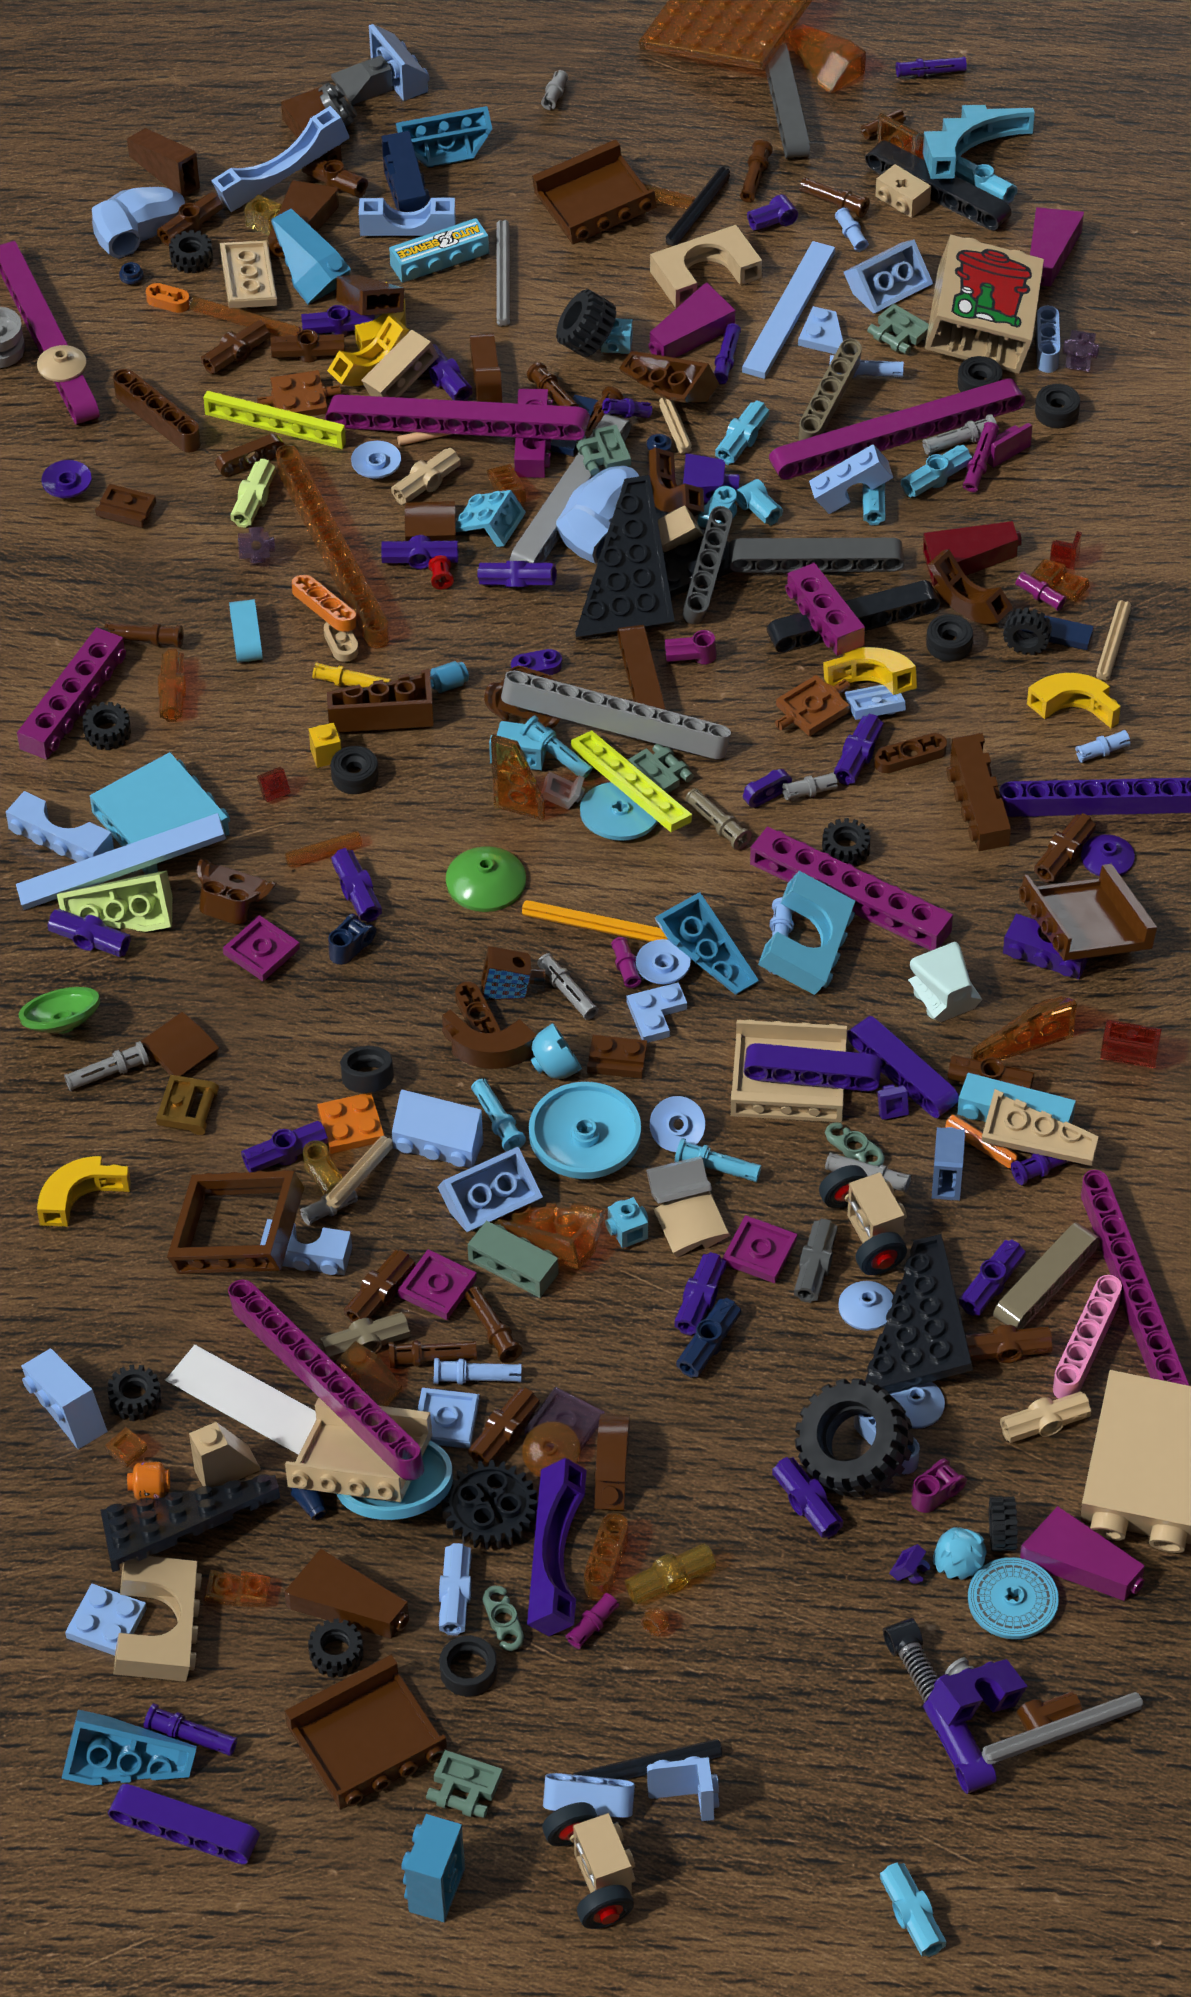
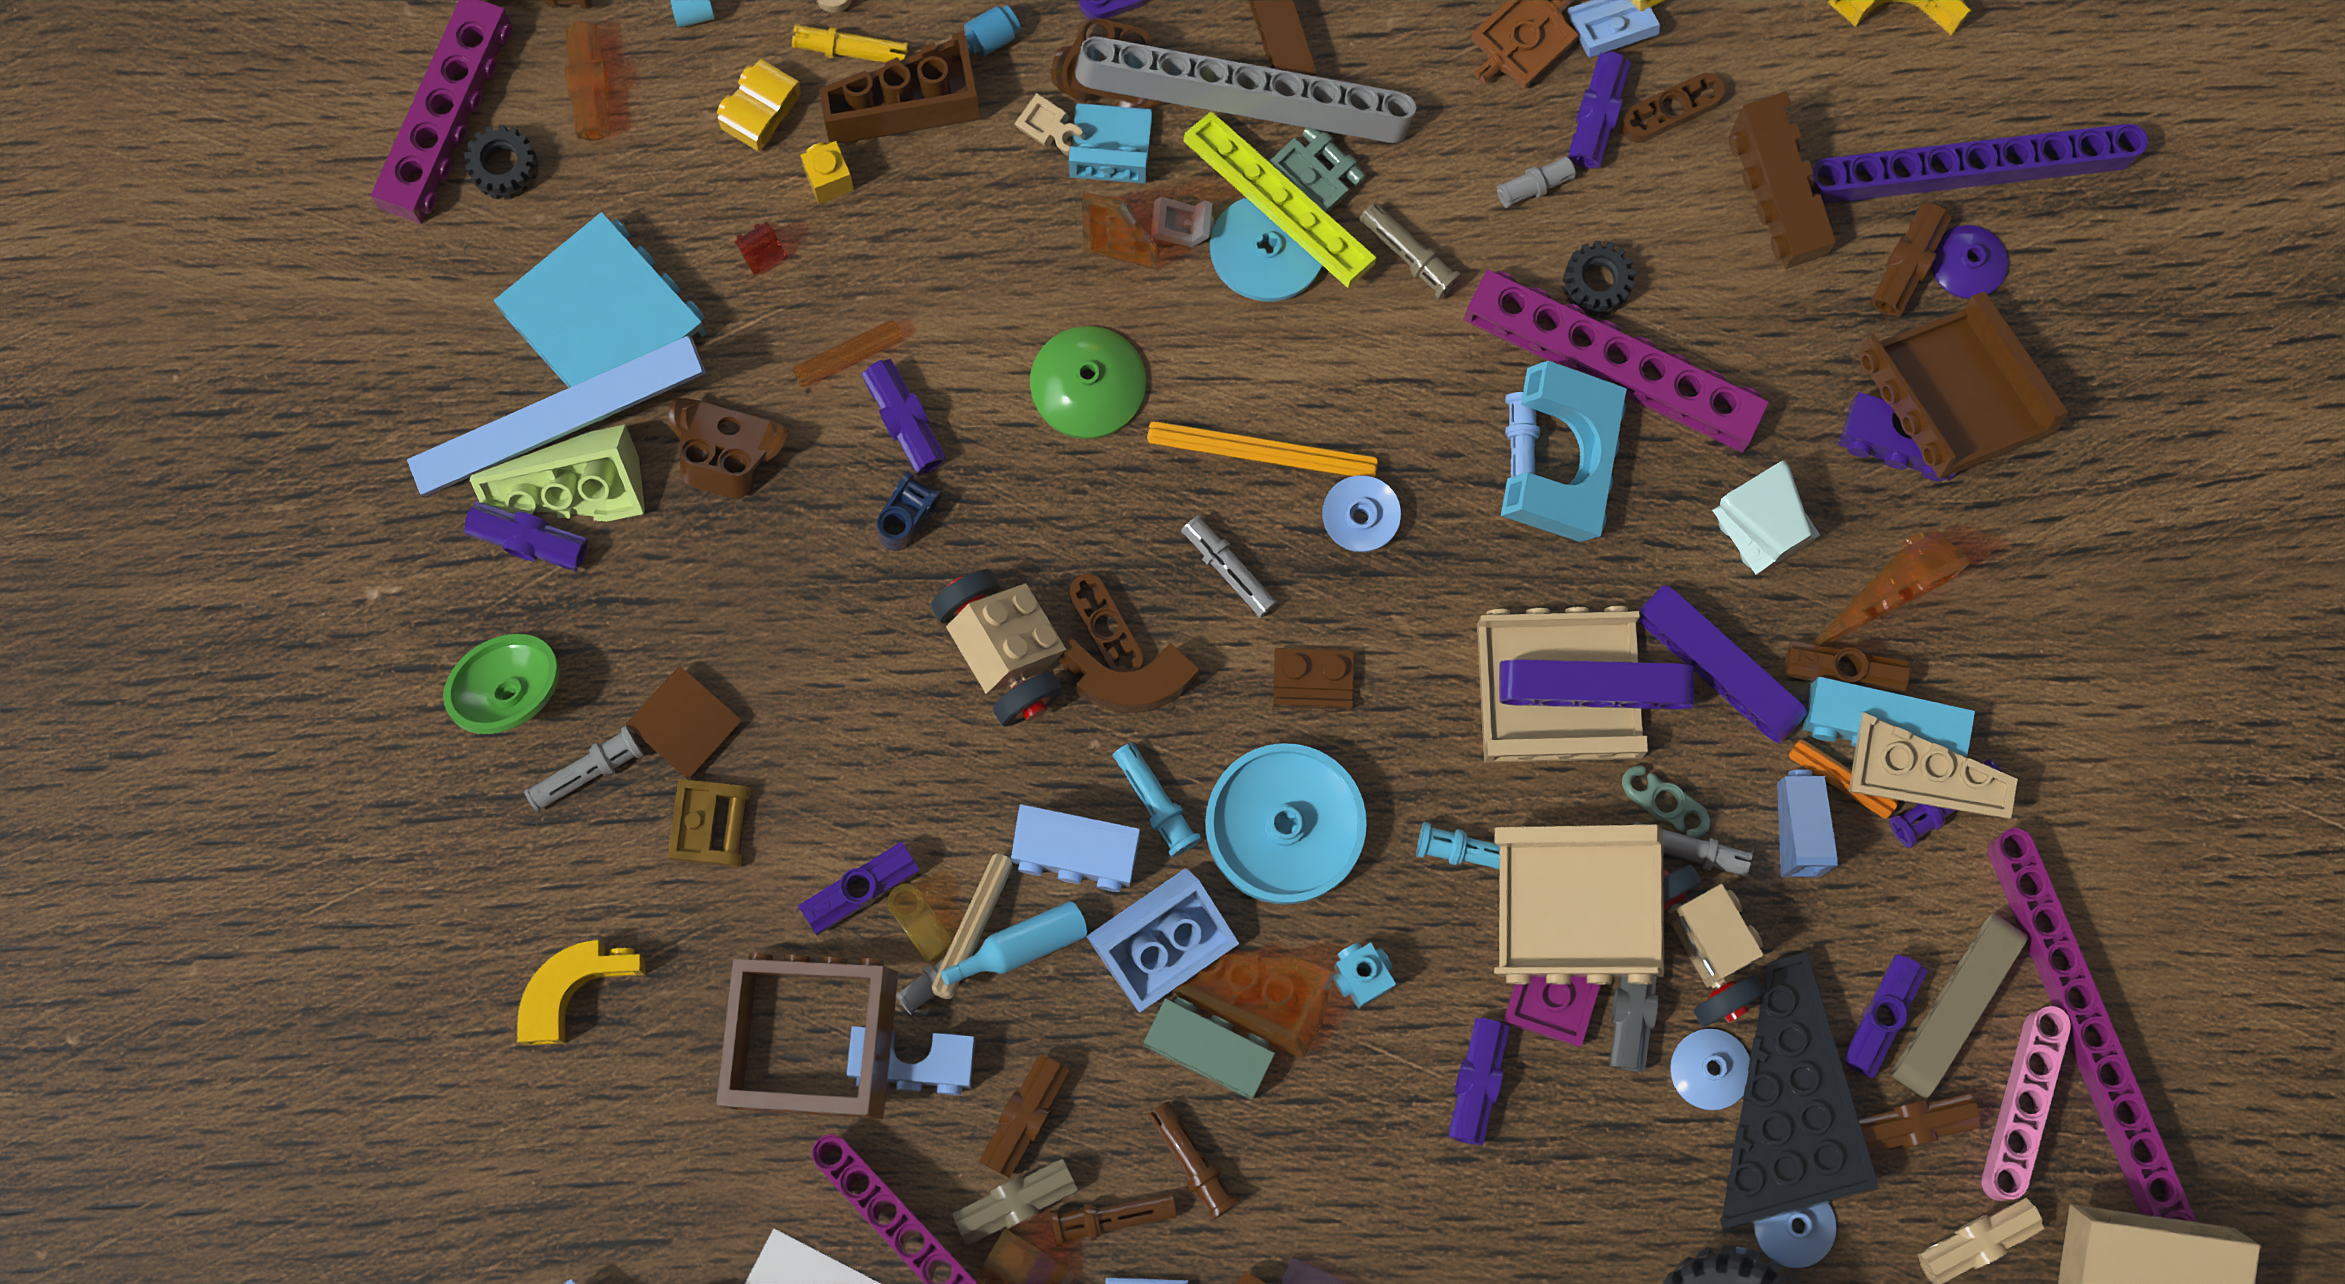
camera: 10 degrees left, 25 degrees up
light blue arch [6,791,114,862] -> none
magenta plate [223,915,300,982] -> none
orange plate [317,1093,384,1154] -> none
black tyre [330,746,379,794] -> none
black tyre [340,1045,394,1093] -> none
magenta plate [398,1249,477,1320] -> none
light blue pin [434,1358,521,1385] -> none
reddish brown torso [481,946,545,1000] -> none
medium azure pin [520,715,593,779] -> none
medium azure cylinder [531,1023,582,1079] -> none
magenta pin [611,937,641,988] -> none
light blue plate [627,982,687,1043] -> none
light grey panel [646,1156,712,1203] -> none
light blue dish [650,1096,705,1152] -> none
tan slope [654,1191,731,1258] -> none
dark azure wedge [655,892,759,995] -> none
dark blue piece [676,1298,741,1378] -> none
dark purple plate [743,769,792,808] -> none
dark purple tile [877,1084,909,1120] -> none
light blue pin [1075,730,1131,763] -> none
clear red brick [1100,1019,1162,1068] -> none
none -> yellow brick [717,59,801,152]
none -> tan brick [931,569,1066,727]
none -> medium azure piece [941,901,1087,986]
none -> tan plate [1014,93,1086,156]
none -> tan panel [1494,825,1664,985]

